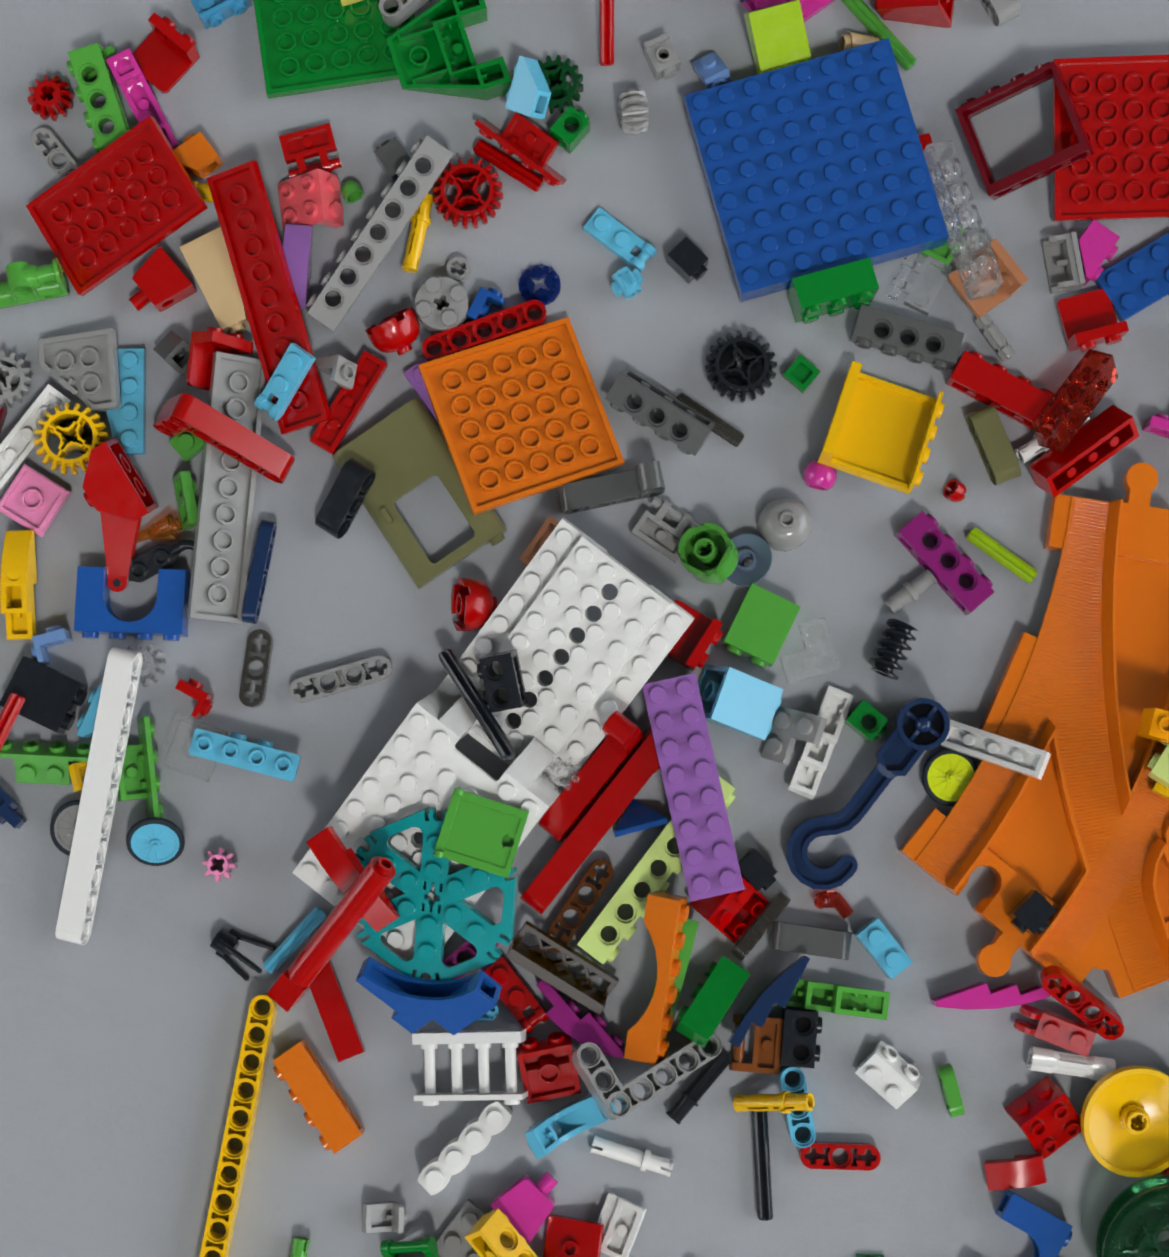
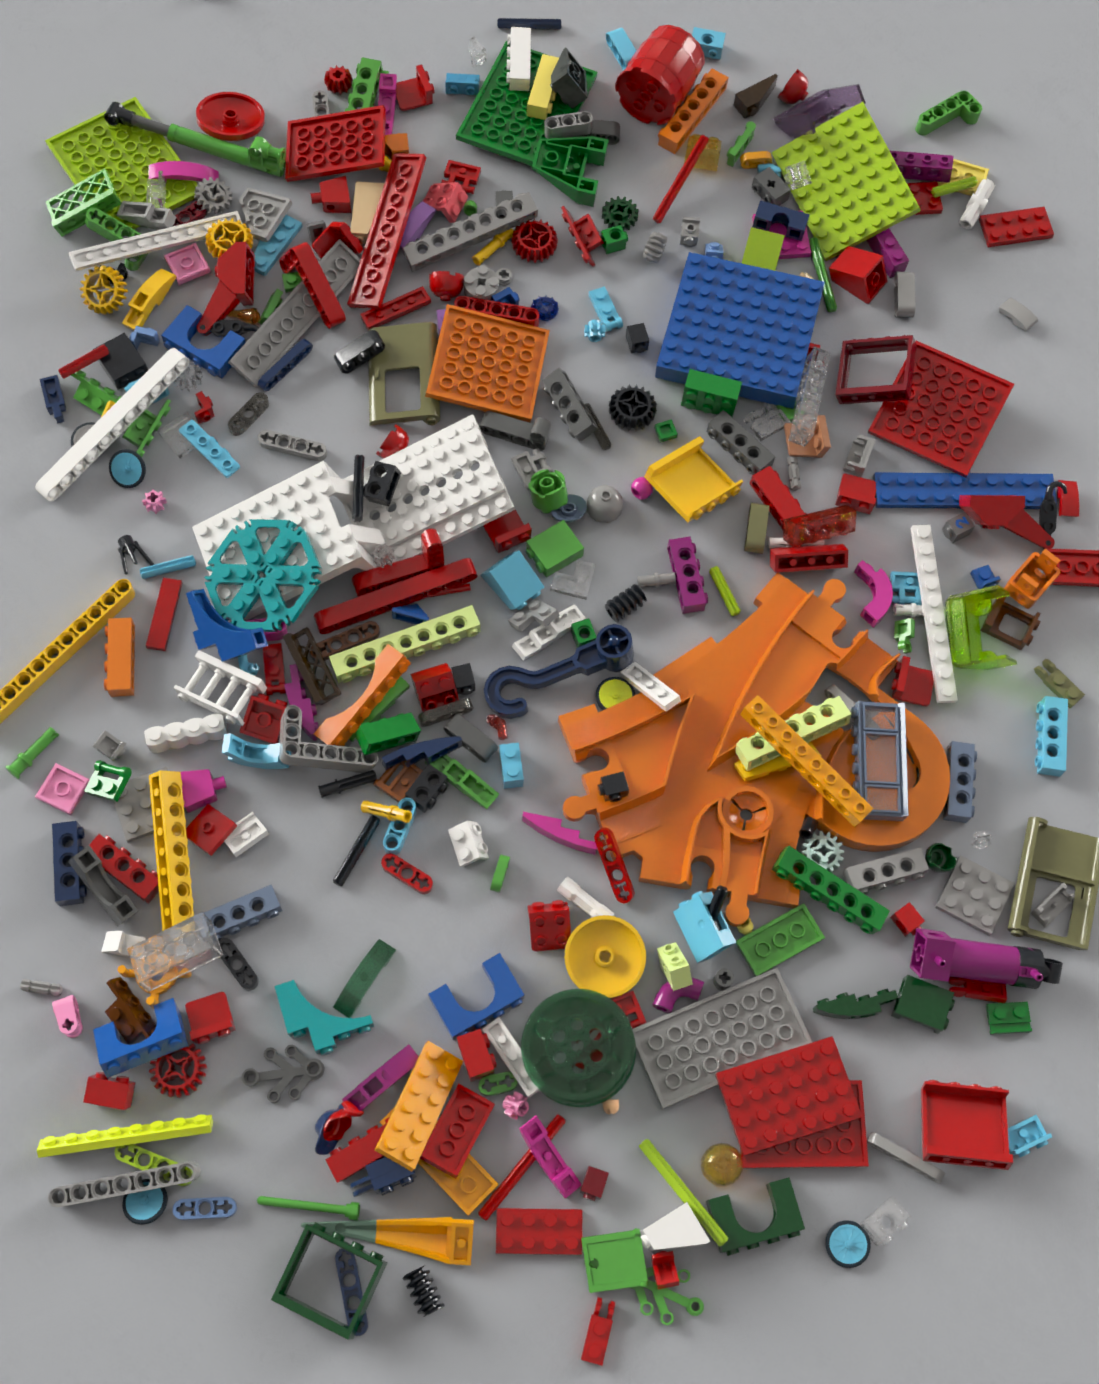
camera: 25 degrees right, 15 degrees down
medium azure plate [254,343,316,421] -> none
red brick [267,856,396,1012] -> none
red slope [306,826,400,932] -> none
light grey bracket [316,354,357,390] -> none
bright green container [433,787,529,878] -> none
red axle [473,140,543,192] -> none
medium azure slope [505,55,551,119] -> none
white pin [590,1135,675,1177] -> none
medium lavender plate [642,673,745,902] -> none
red hinge [943,479,967,502] -> none
red slope [984,1154,1047,1191] -> none
red hinge [1013,1004,1097,1057] -> none
dark pink slope [1078,219,1120,286] -> none

